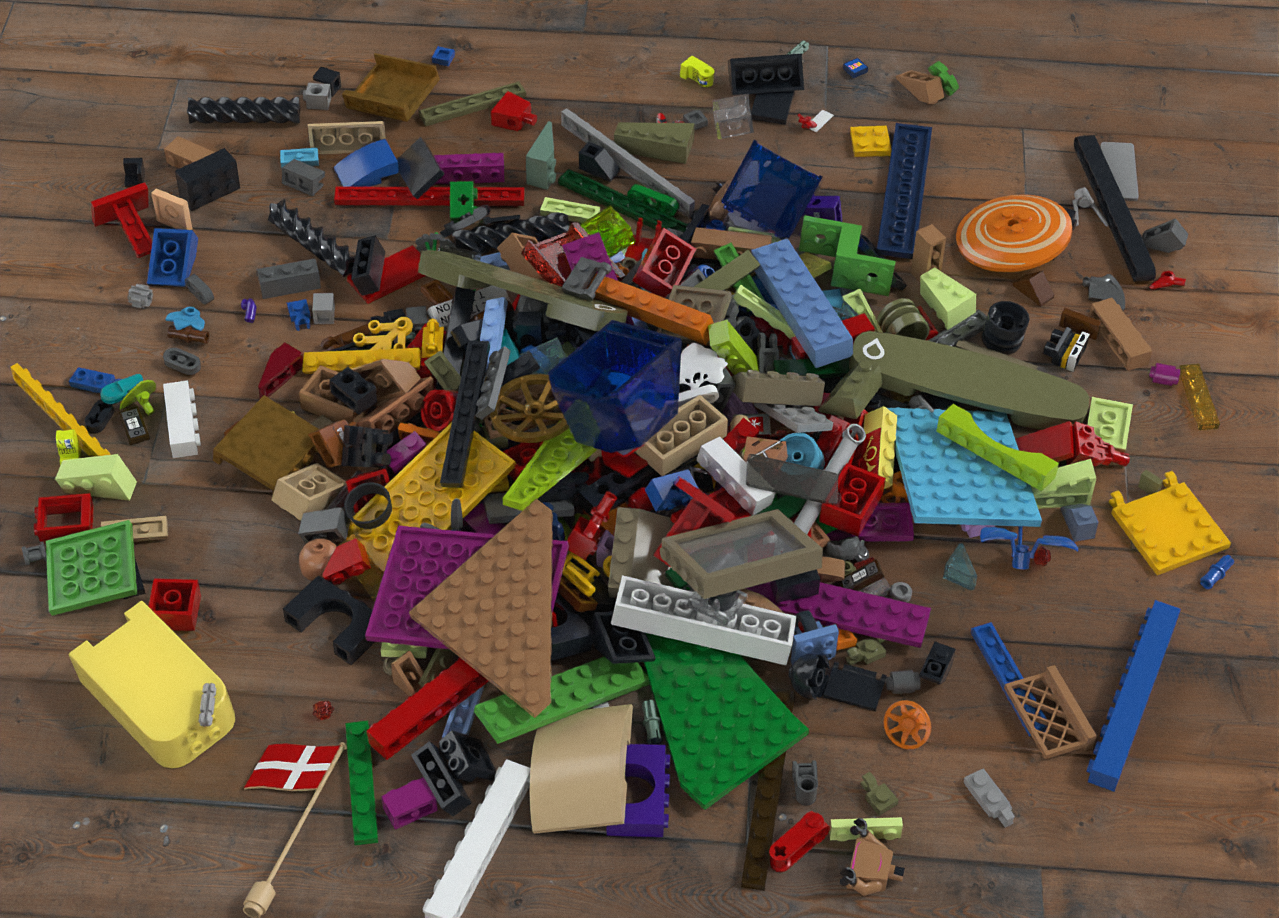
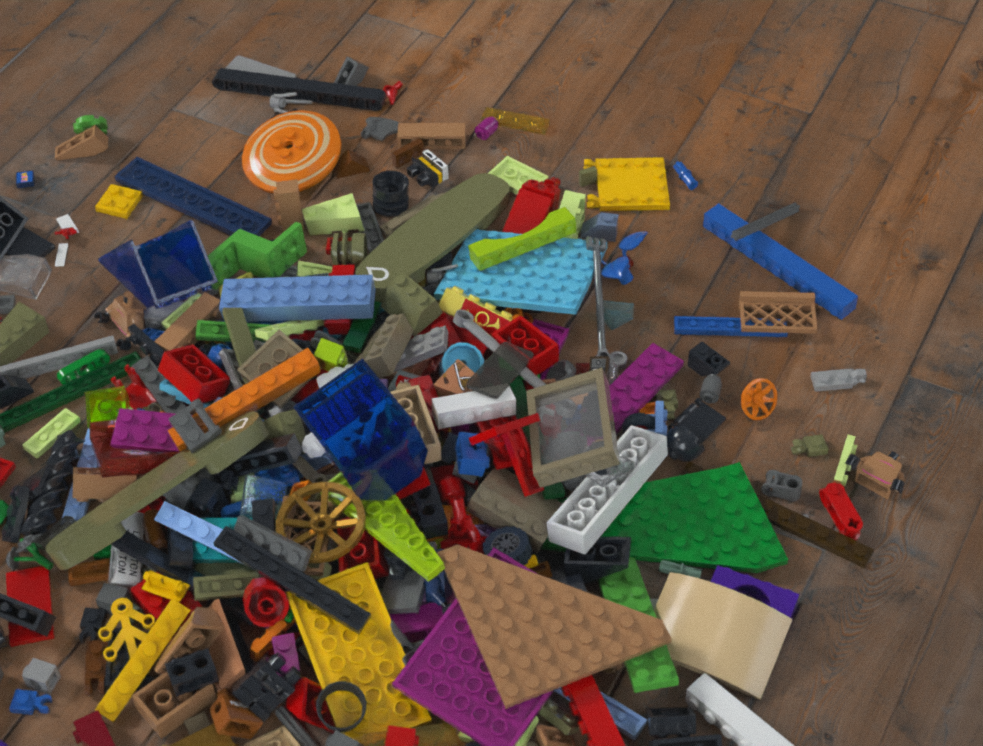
camera: 65 degrees left, 0 degrees up
none -> white sticker [55,243,68,267]
none -> black wheel [483,526,532,565]
none -> dark grey hinge [586,236,611,361]
none -> dark grey axle [731,202,800,241]

